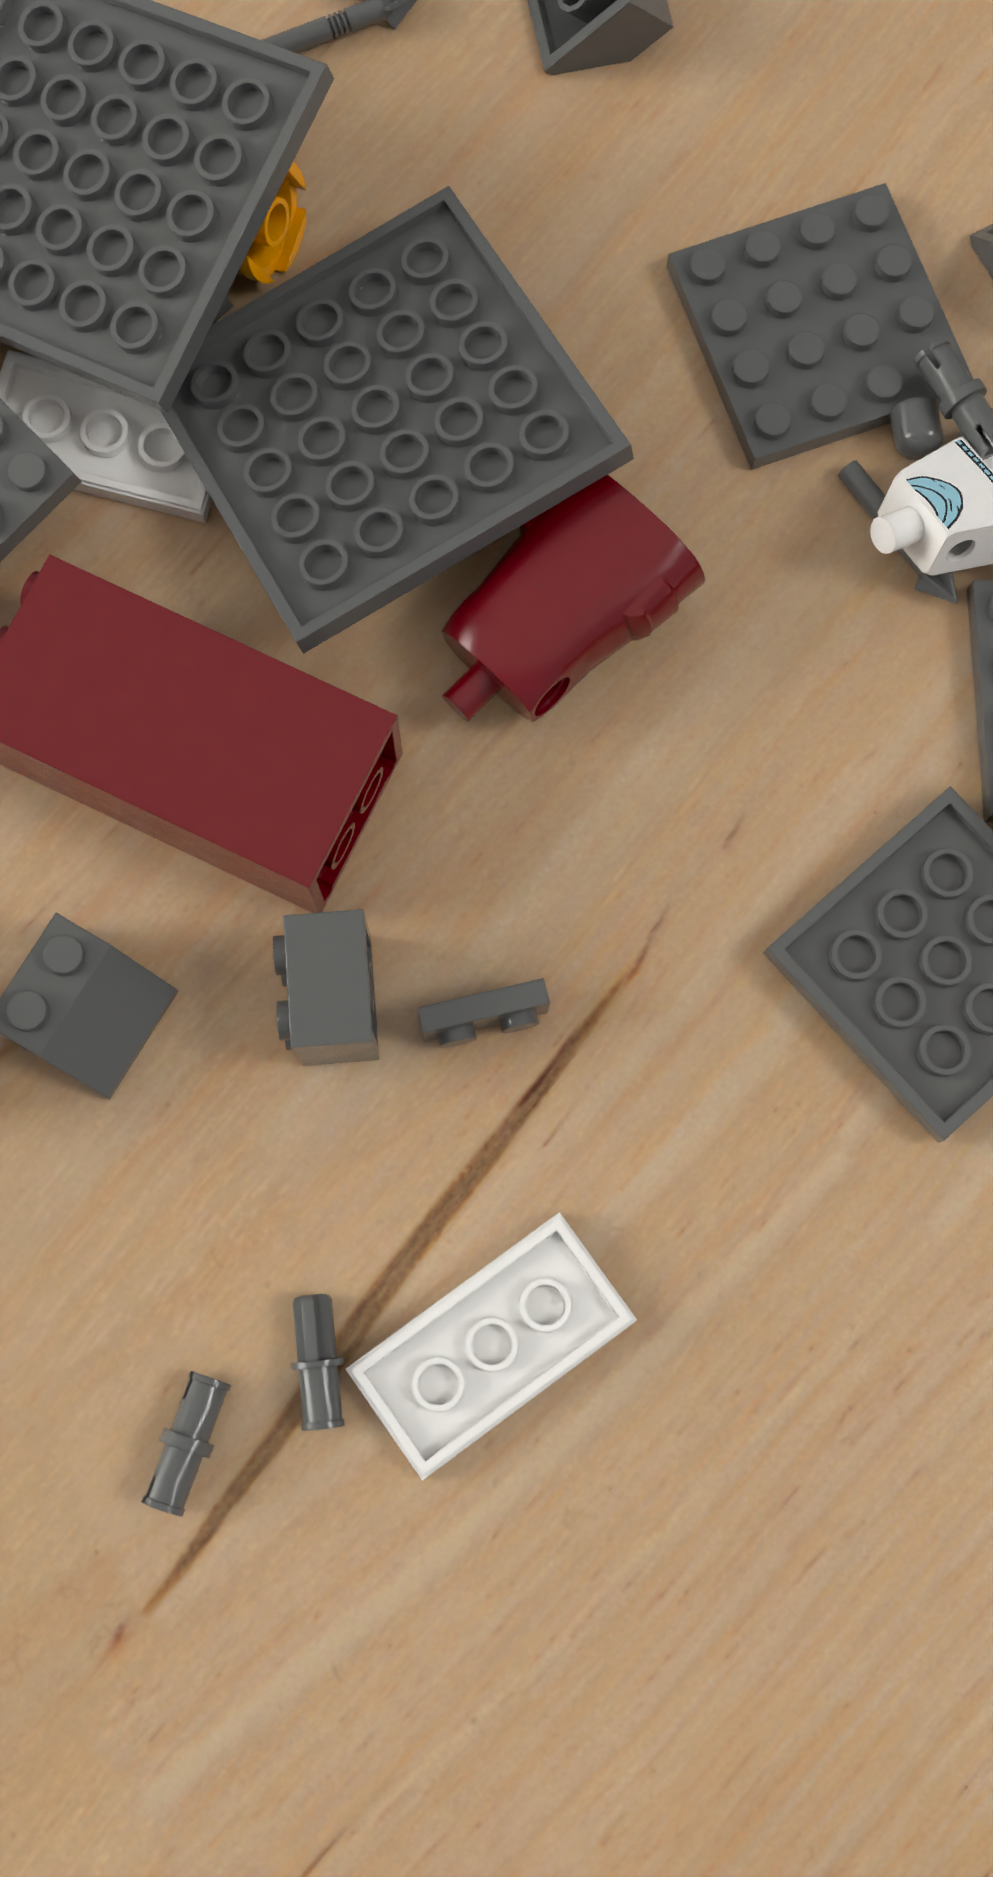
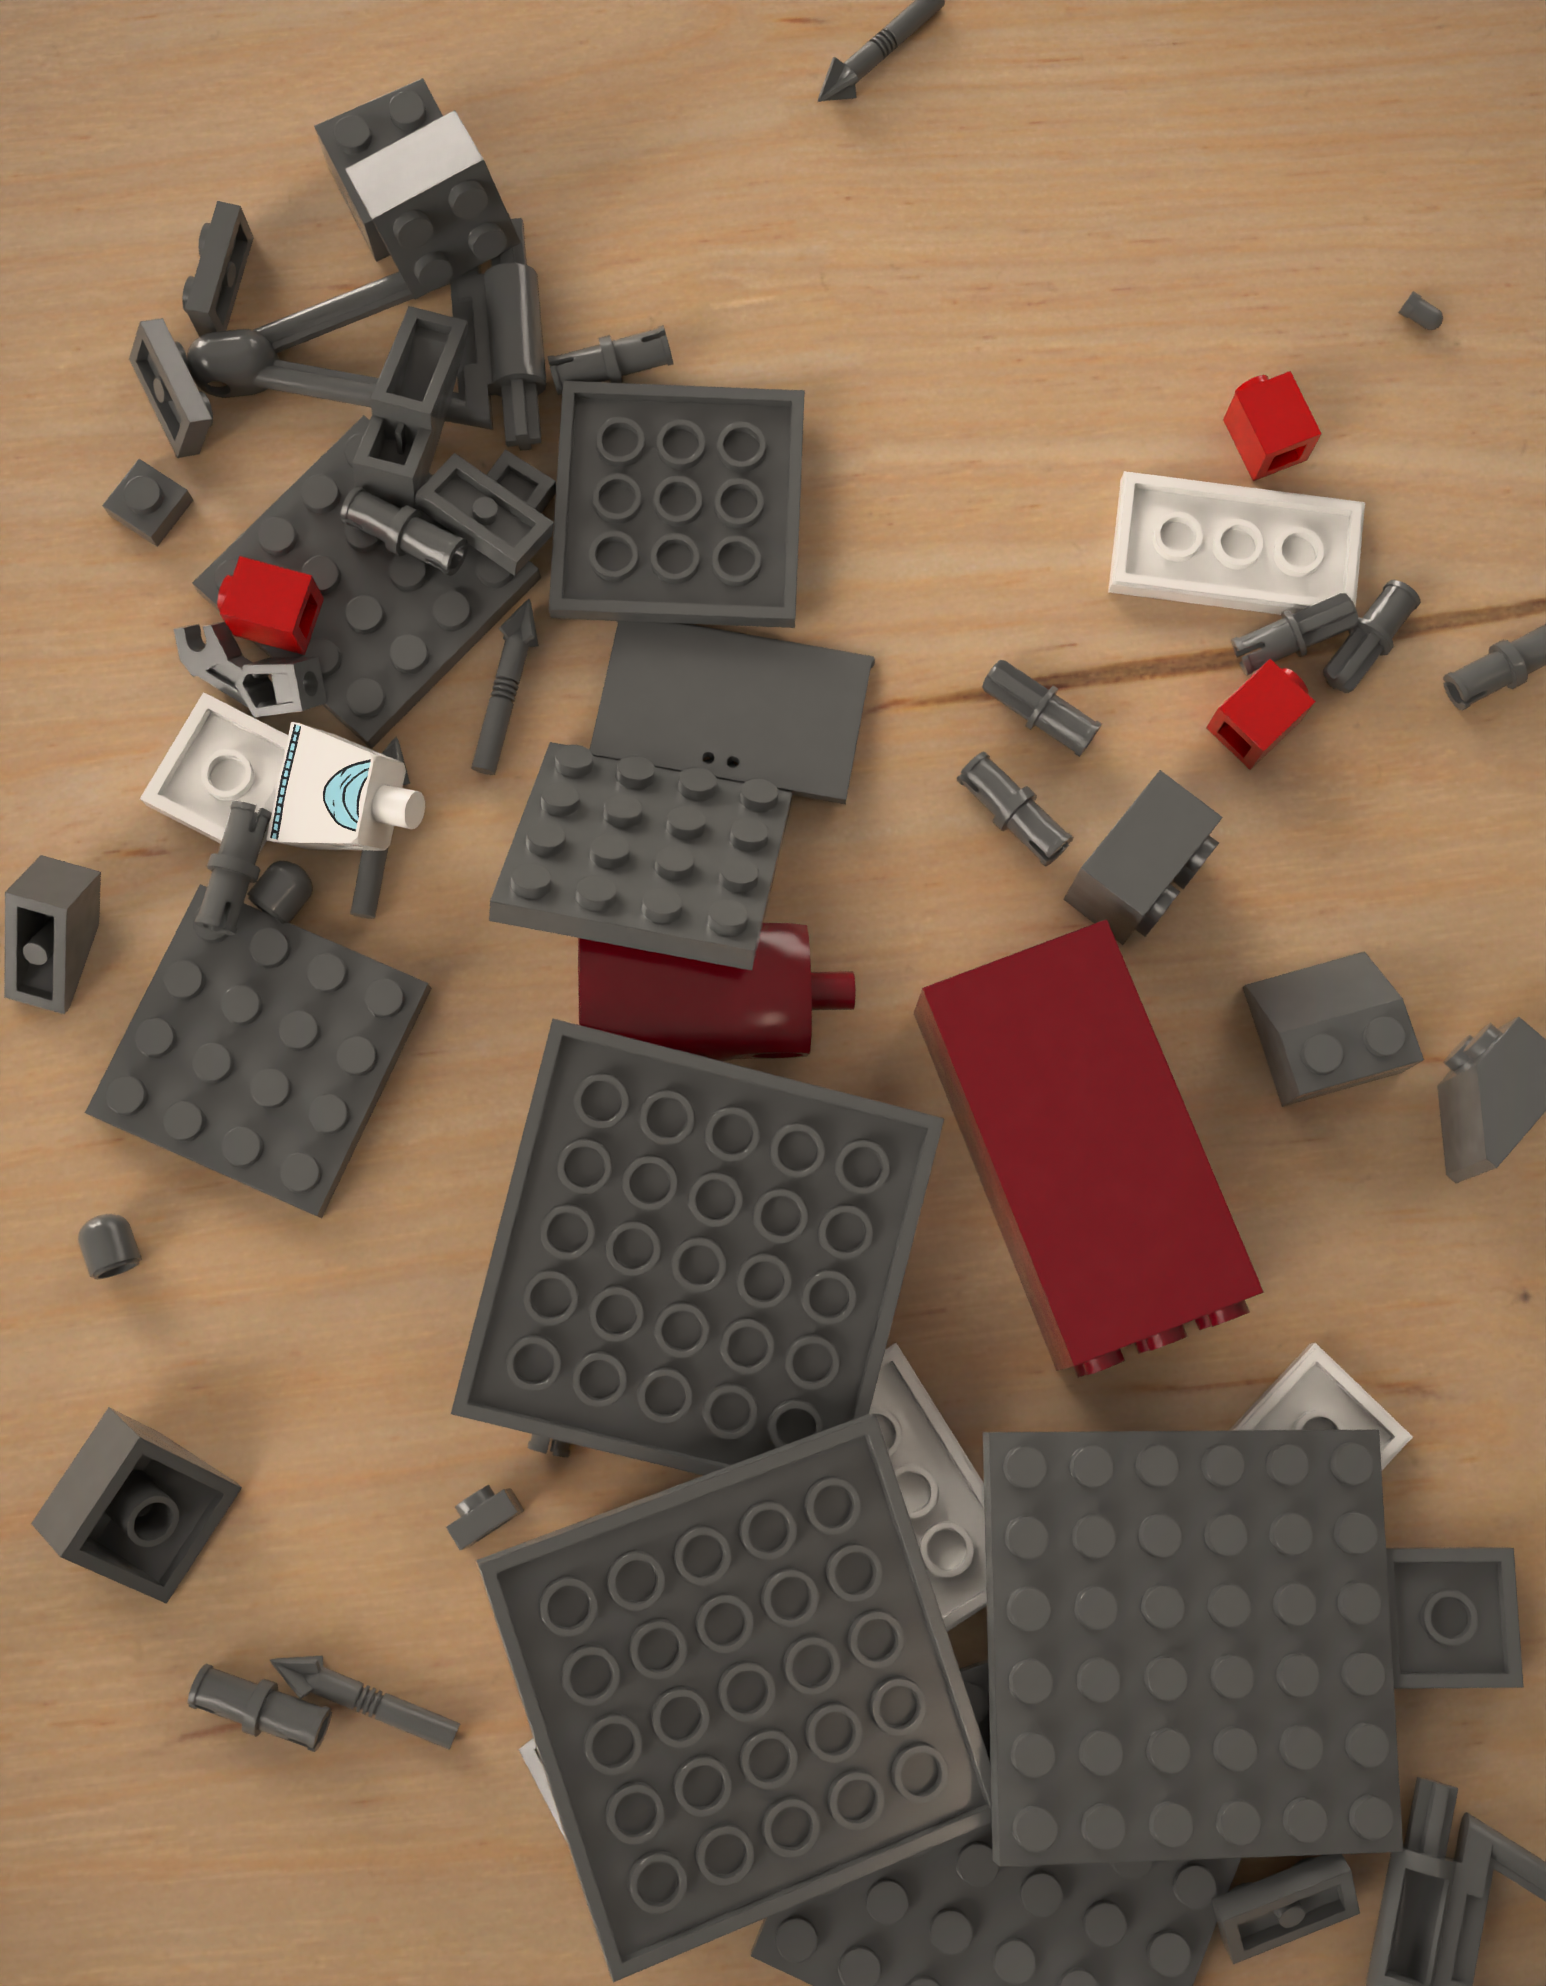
camera: 135 degrees left, 0 degrees up
dark grey plate [417,978,550,1048] -> none
none -> dark grey piece [78,1214,142,1280]
none -> dark grey plate [446,1485,525,1550]
none -> dark grey piece [471,599,539,775]
none -> dark grey plate [489,742,793,970]
none -> dark grey container [590,621,875,805]
none -> dark grey pin [957,752,1074,866]
none -> dark grey axle [982,660,1102,757]
none -> red brick [1206,659,1316,770]
none -> red brick [1223,371,1322,481]
none -> dark grey axle [1231,593,1359,676]
none -> dark grey piece [1398,291,1443,330]

